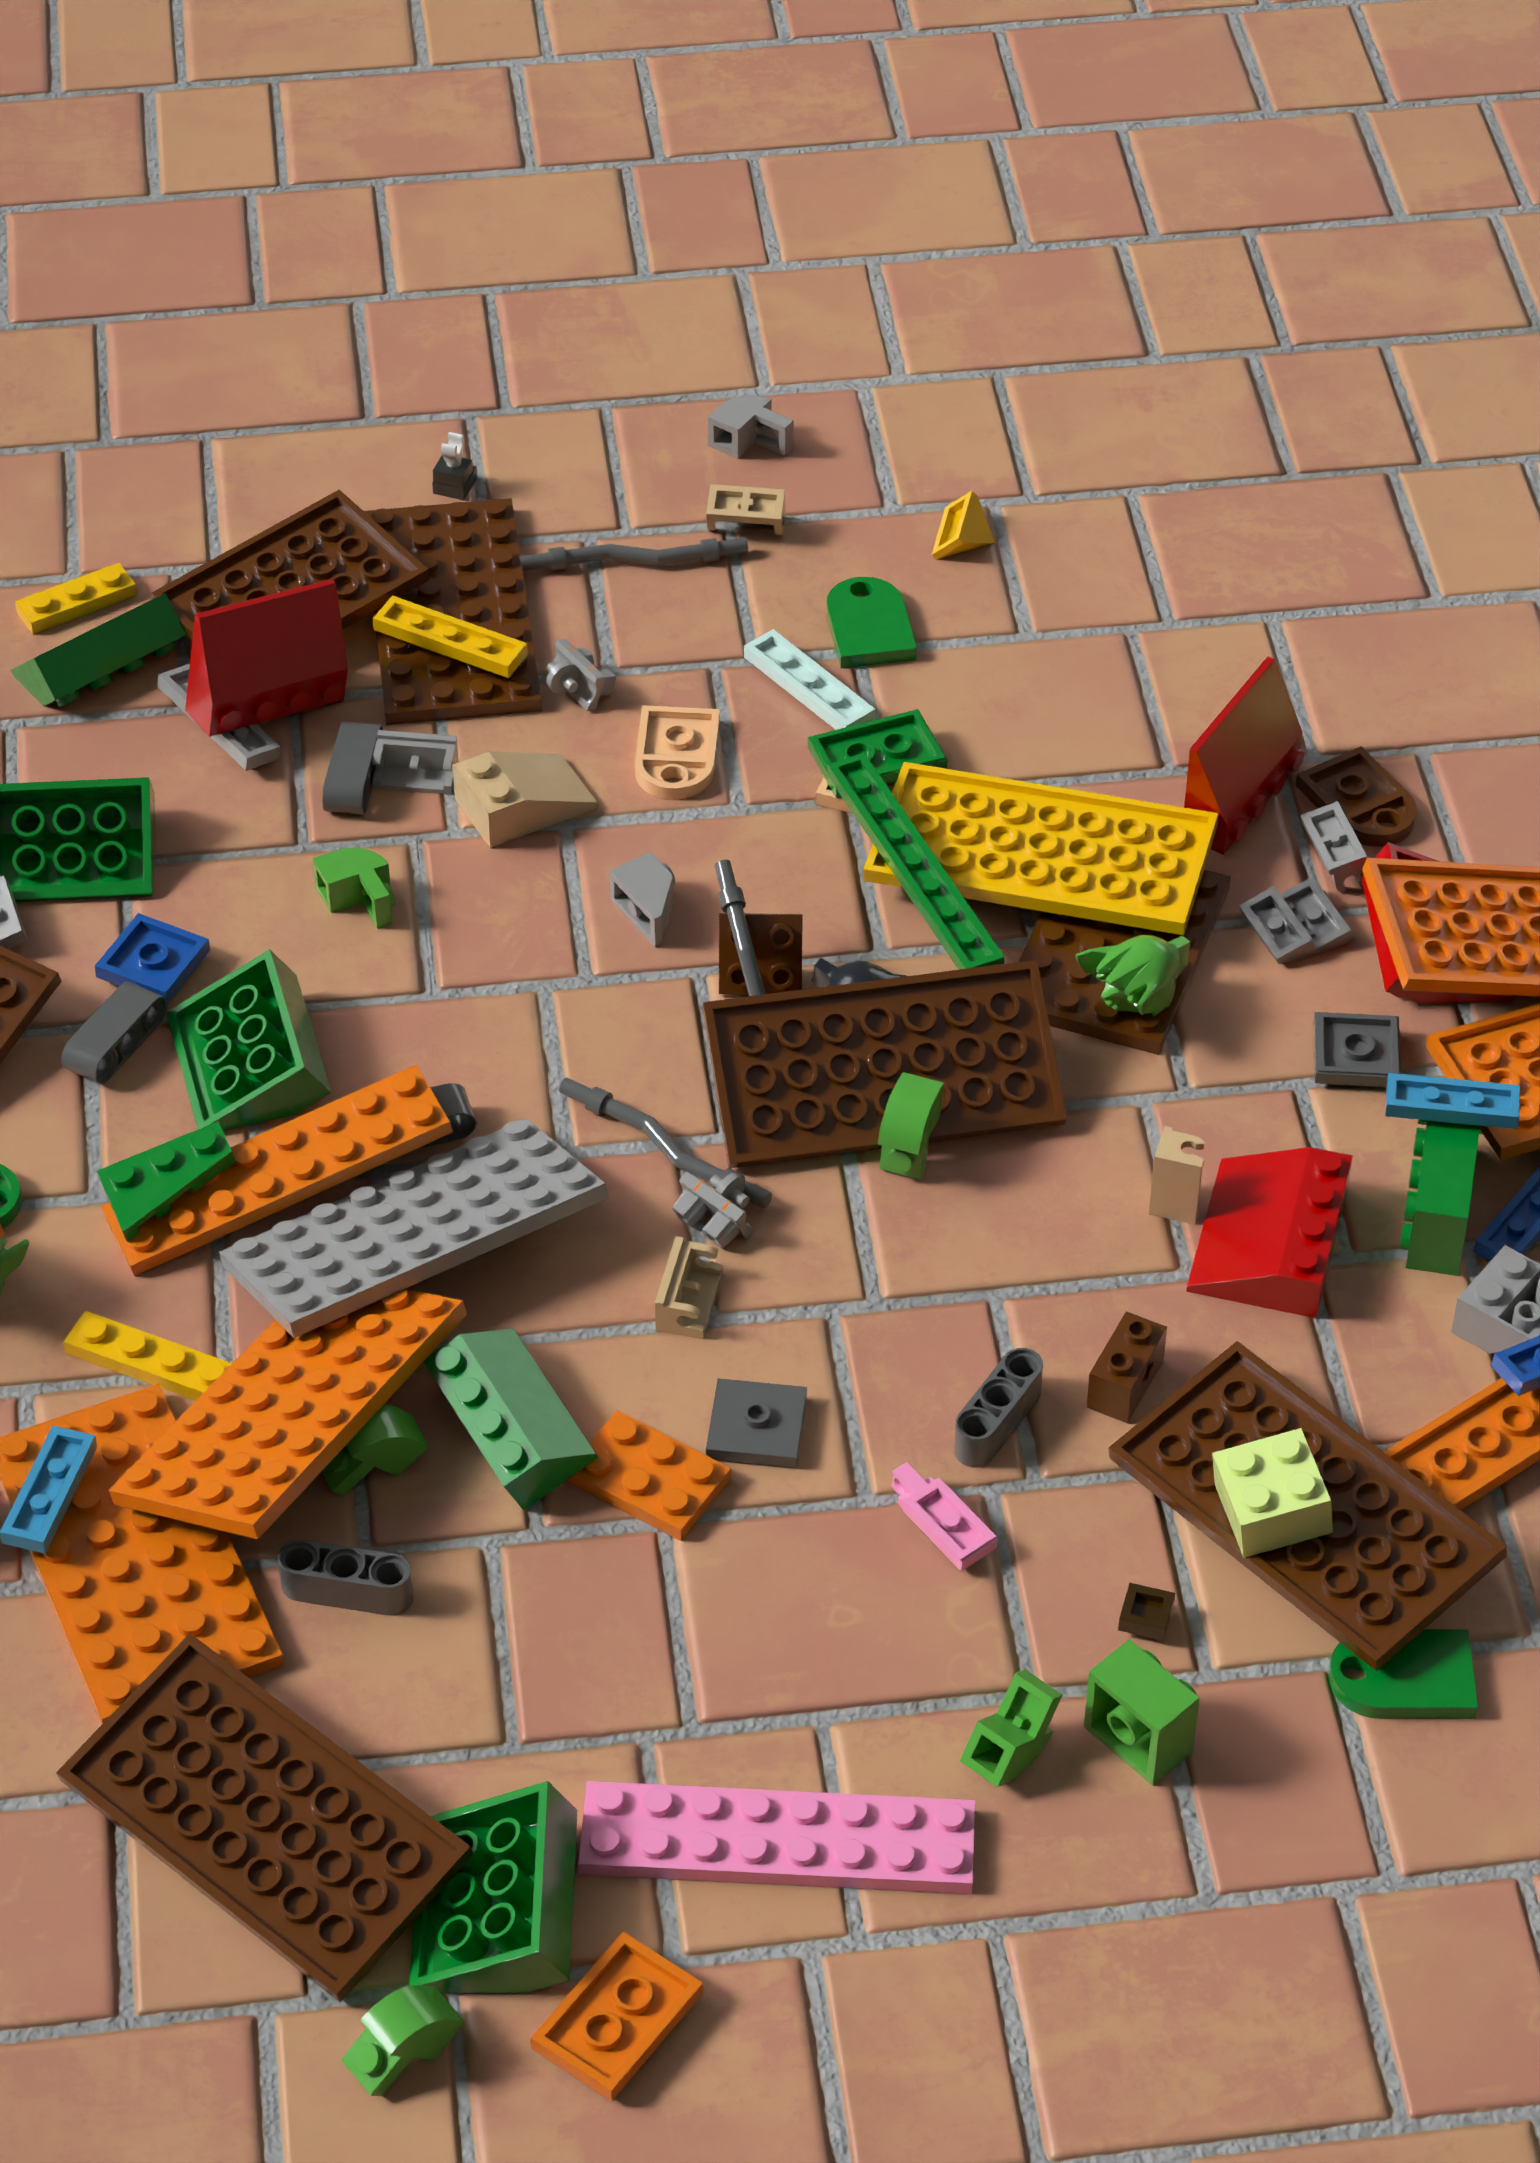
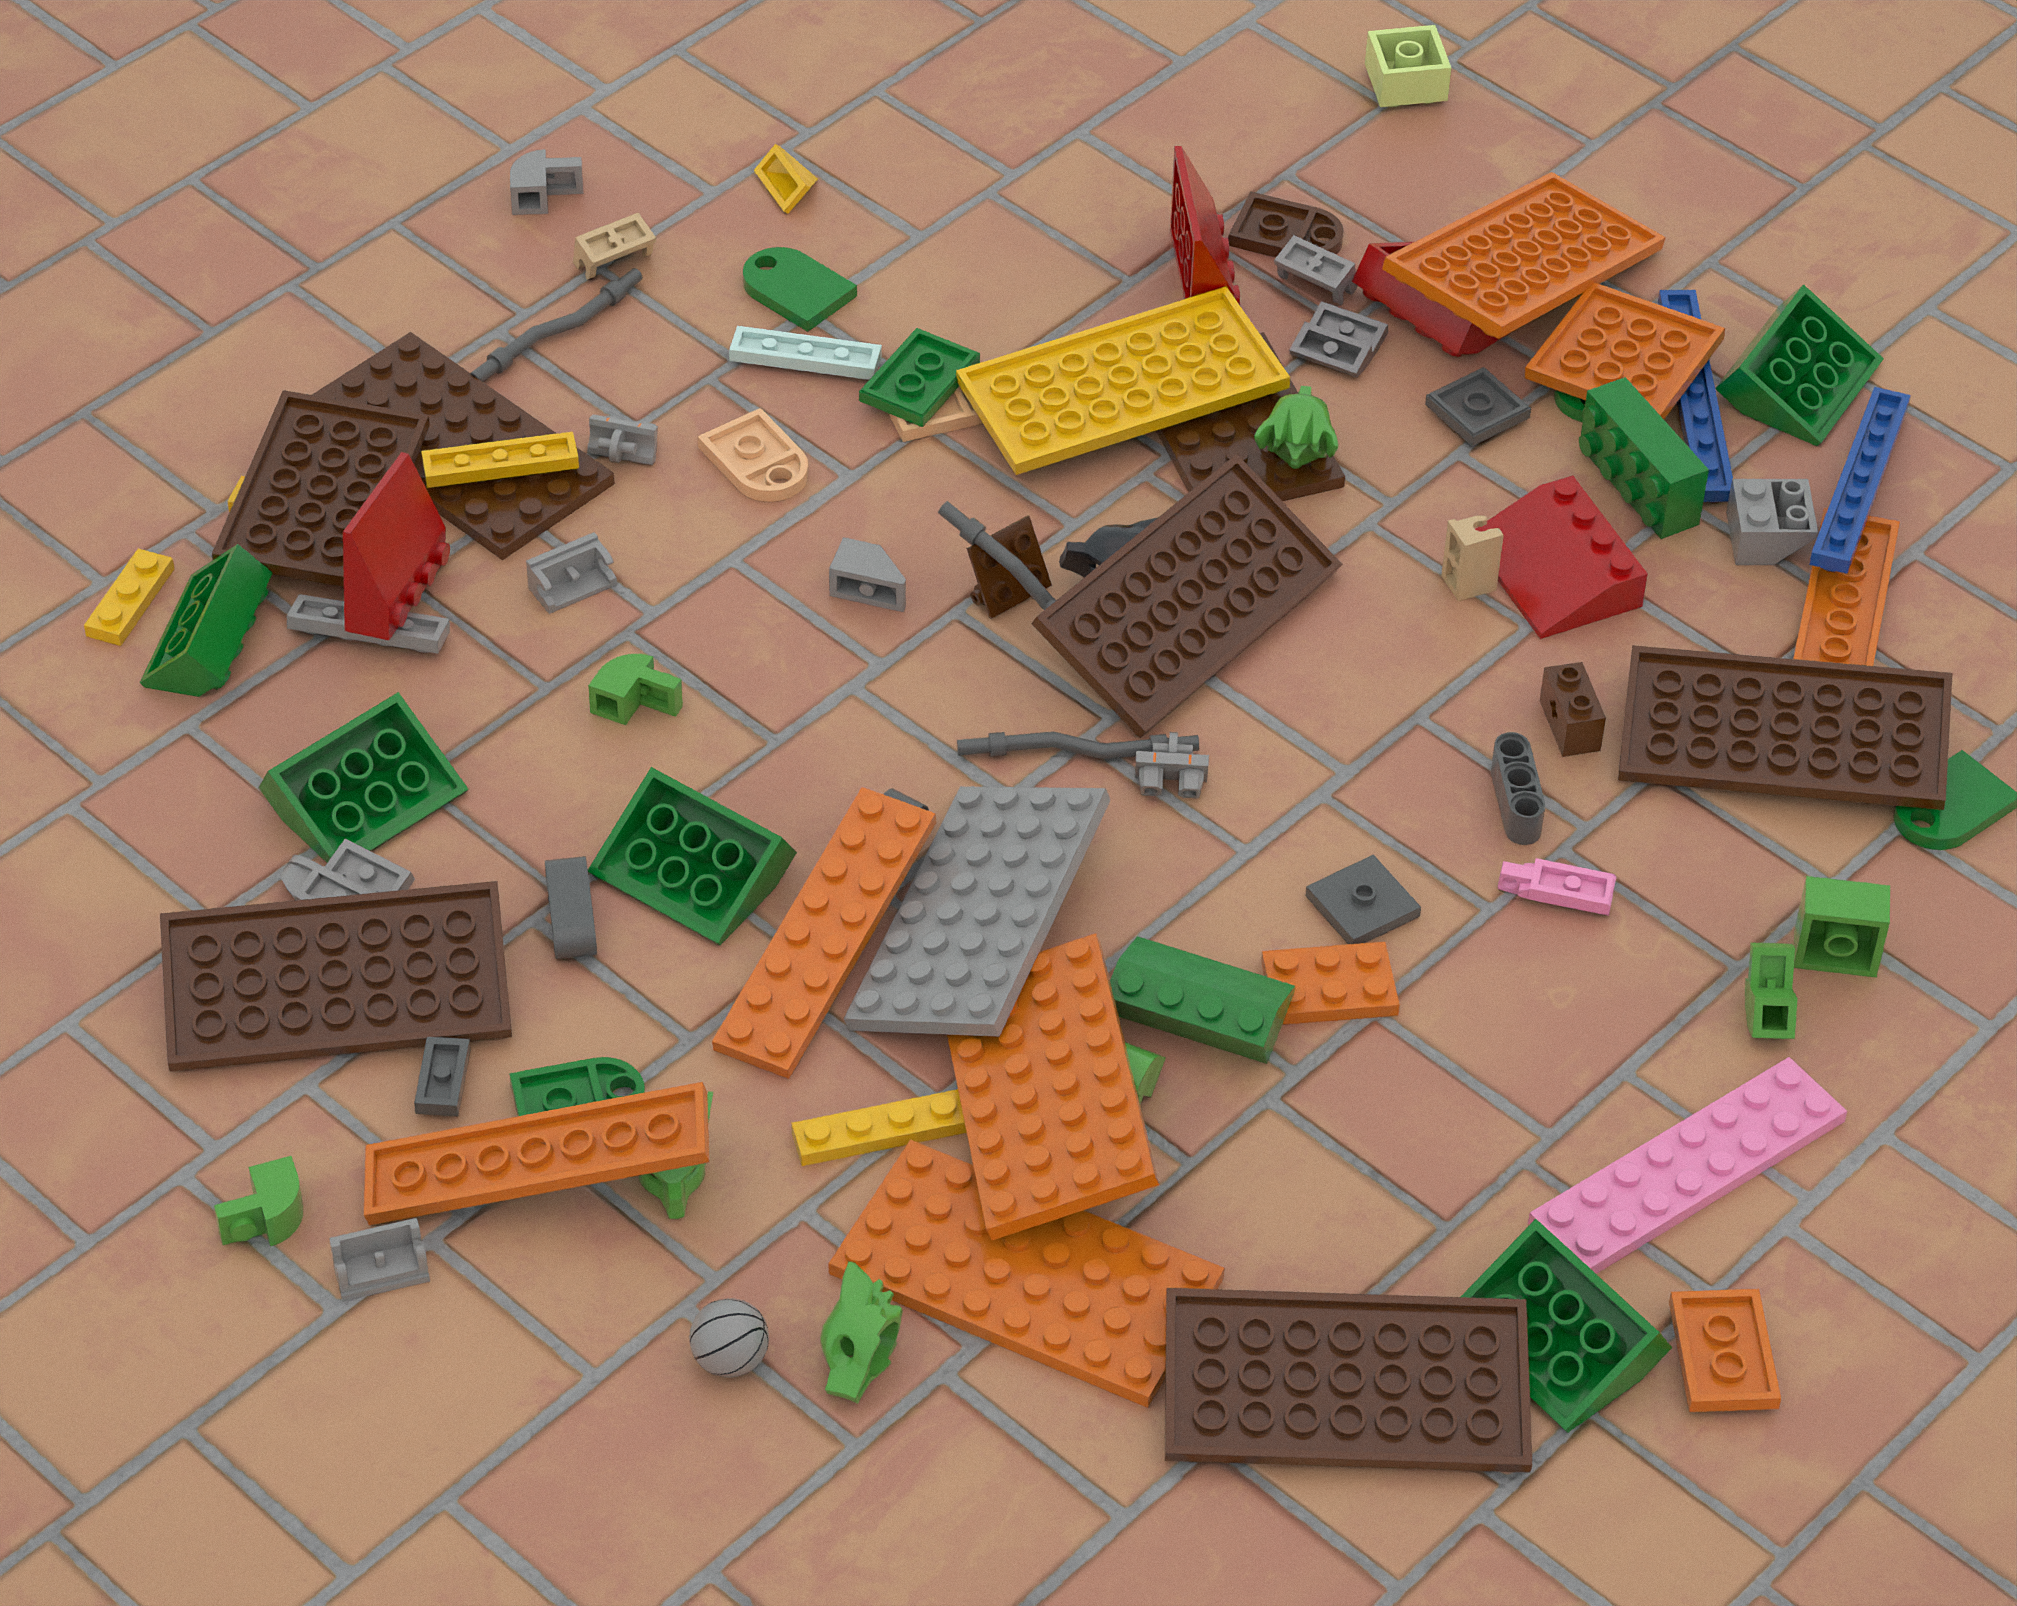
camera: 40 degrees left, 0 degrees up
dark azure plate [0,1425,97,1554] -> none
blue plate [95,913,210,1004] -> none
green wing [97,1121,236,1242] -> none
dark grey beam [278,1540,414,1615] -> none
dark grey beam [322,721,383,815] -> none
bright green brick [341,1985,465,2096] -> none
pearl dark grey piece [432,432,478,501] -> none
tan slope [453,751,598,848] -> none
tan hinge [655,1236,723,1339] -> none
green plate [828,753,1004,970] -> none
bright green brick [878,1072,944,1180] -> none
dark brown plate [1118,1582,1175,1641] -> none
yellowish green brick [1212,1428,1333,1558] -> none
dark azure plate [1385,1073,1520,1129] -> none

